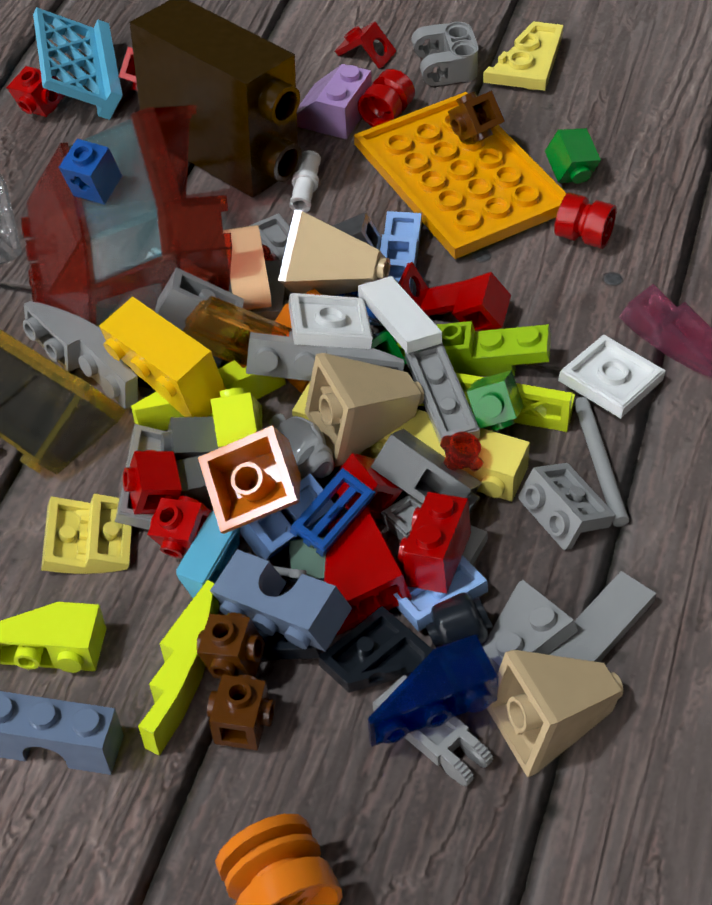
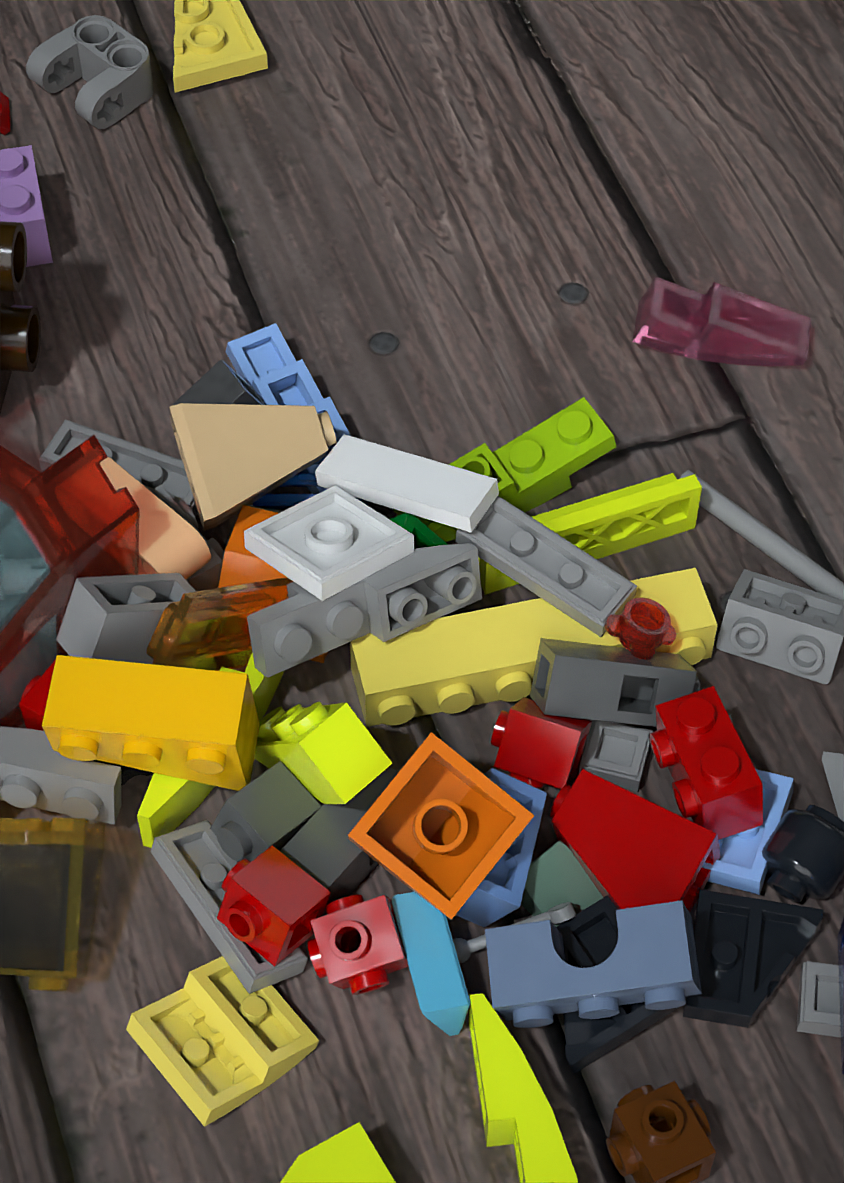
camera: 40 degrees left, 5 degrees up
reddish brown brick [197,612,265,679] -> none
light grey hair [268,413,334,479] -> none
white pin [289,150,321,213] -> none
blue tile [290,468,375,557] -> none
tan slope [305,353,424,467] -> none
light orange plate [354,92,567,259] -> none
red wheel [358,69,415,127] -> none
red bracket [398,262,462,316] -> none
reddish brown brick [448,90,505,143] -> none
red brick [452,272,511,331] -> none
green brick [466,370,524,430] -> none
green brick [545,128,601,184] -> none
red wheel [554,192,617,249] -> none
white plate [558,334,666,419] -> none

